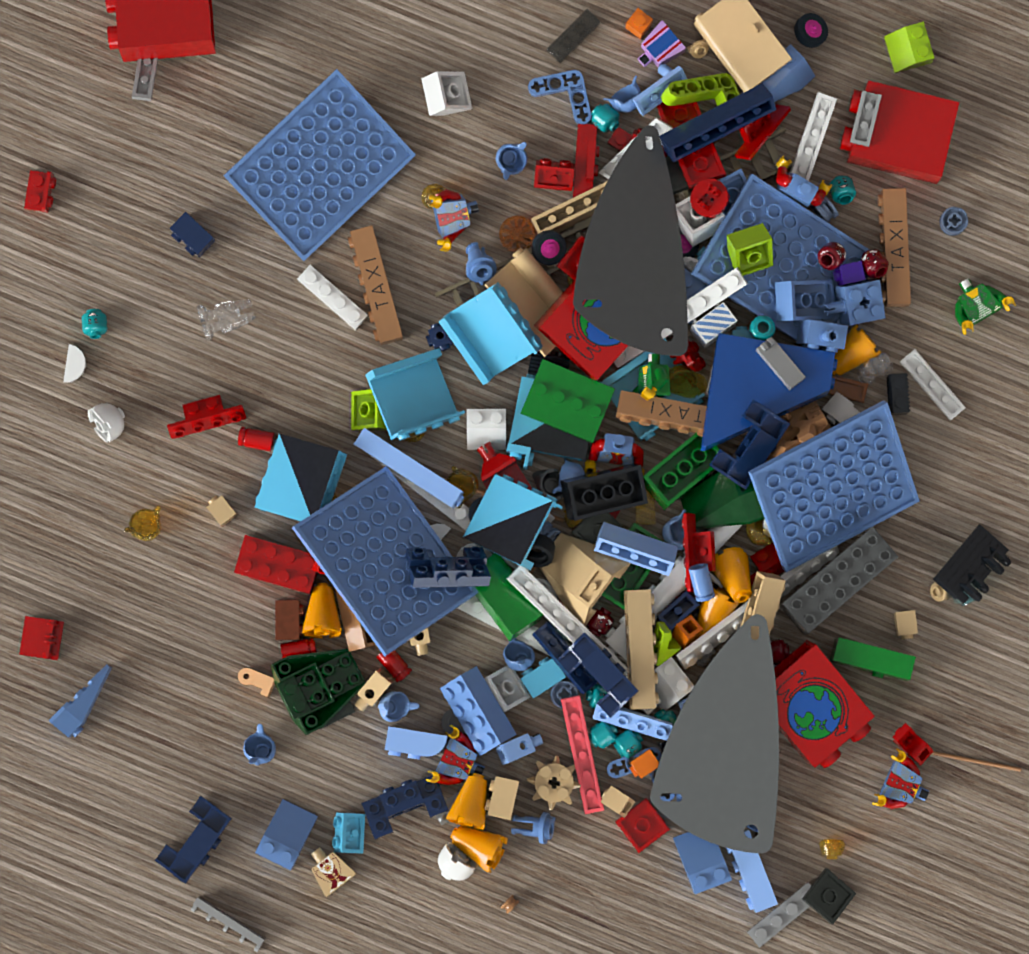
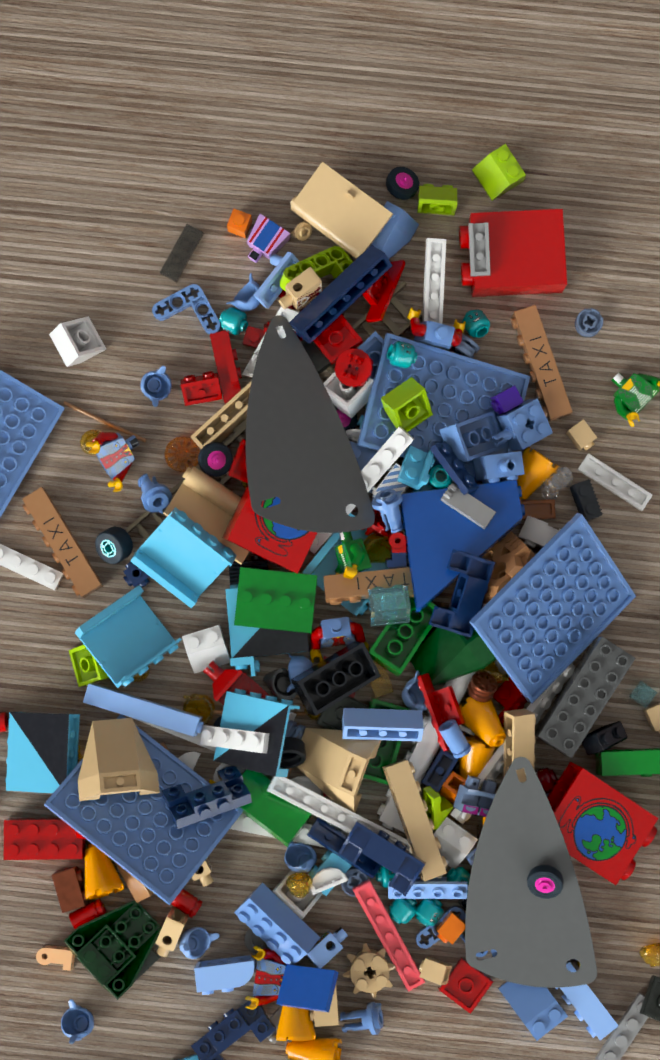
camera: 15 degrees left, 0 degrees up
dark red head [586,607,614,637] -> none
dark red head [817,242,846,270] -> none
dark red head [860,249,889,278] -> none
none -> medium nougat piece [63,401,147,442]
none -> tan wedge [78,718,160,801]
none -> black wheel [95,526,133,564]
none -> white plate [200,725,269,753]
none -> blue tile [276,964,339,1013]
none -> tan torso [279,267,322,311]
none -> clear yellow cone [286,873,313,898]
none -> white tile [311,867,349,895]
none -> clear light blue slope [368,585,411,626]
none -> medium blue piece [372,489,404,533]
none -> leg [385,531,406,568]
none -> teal head [387,341,417,369]
none -> medium azure bracket [397,445,435,490]
none -> lime slope [417,184,458,216]
none -> dark blue plate [430,441,479,495]
none -> sand blue hips [453,775,497,817]
none -> copper wheel [467,672,498,703]
none -> black wheel [527,865,564,899]
none -> tan brick [566,419,597,451]
none -> black brick [582,721,628,755]
none -> clear light blue plate [629,681,657,708]

